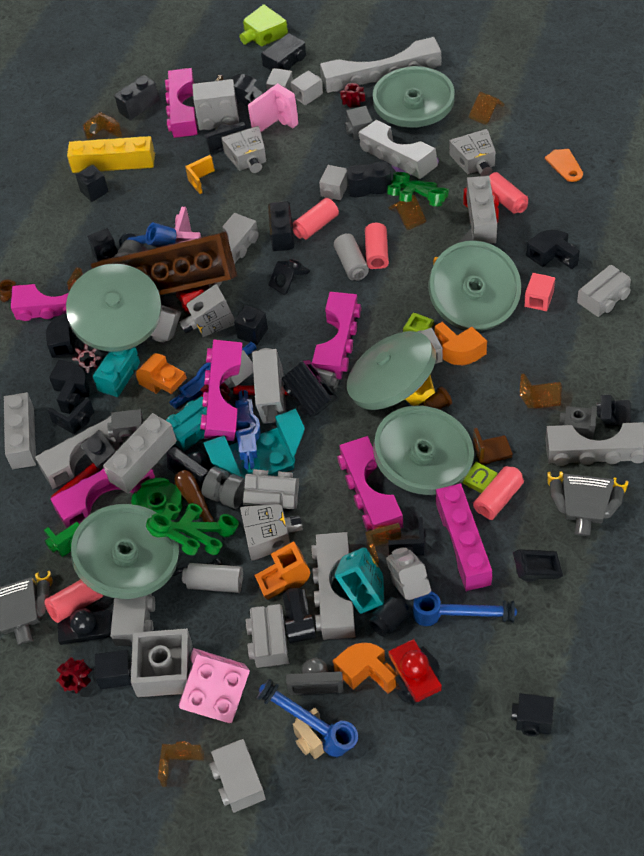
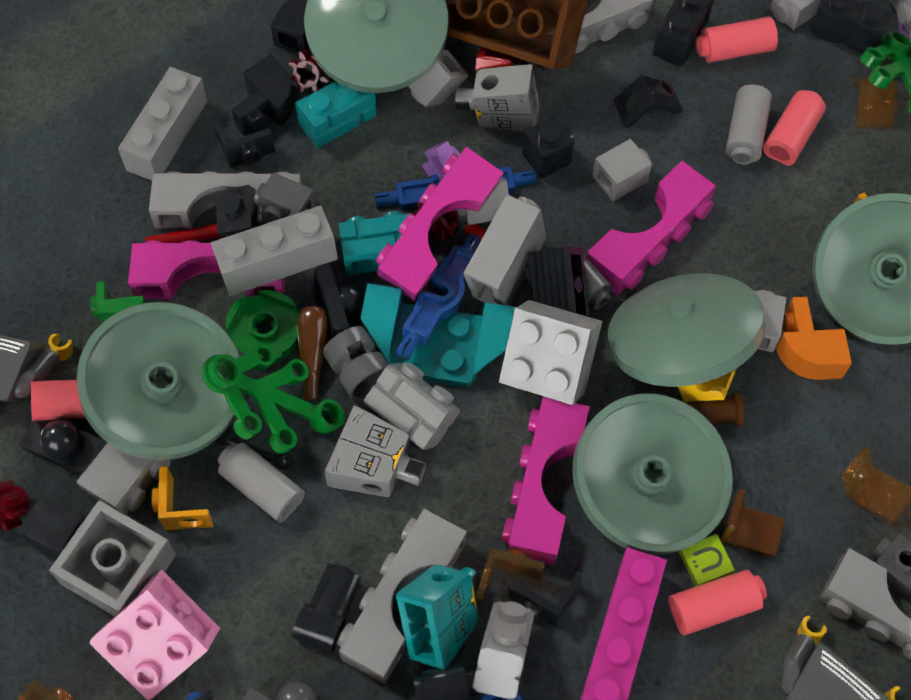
camera: 25 degrees right, 10 degrees up
orange brick [136,353,187,394] -> none
light grey brick [246,604,289,668] -> none
orange brick [255,541,310,600] -> none
lime tile [403,312,434,332] -> none
none -> light orange bracket [152,466,213,530]
none -> medium lavender plate [421,141,460,181]
none -> brick [499,300,602,405]
none -> light grey brick [592,139,652,202]

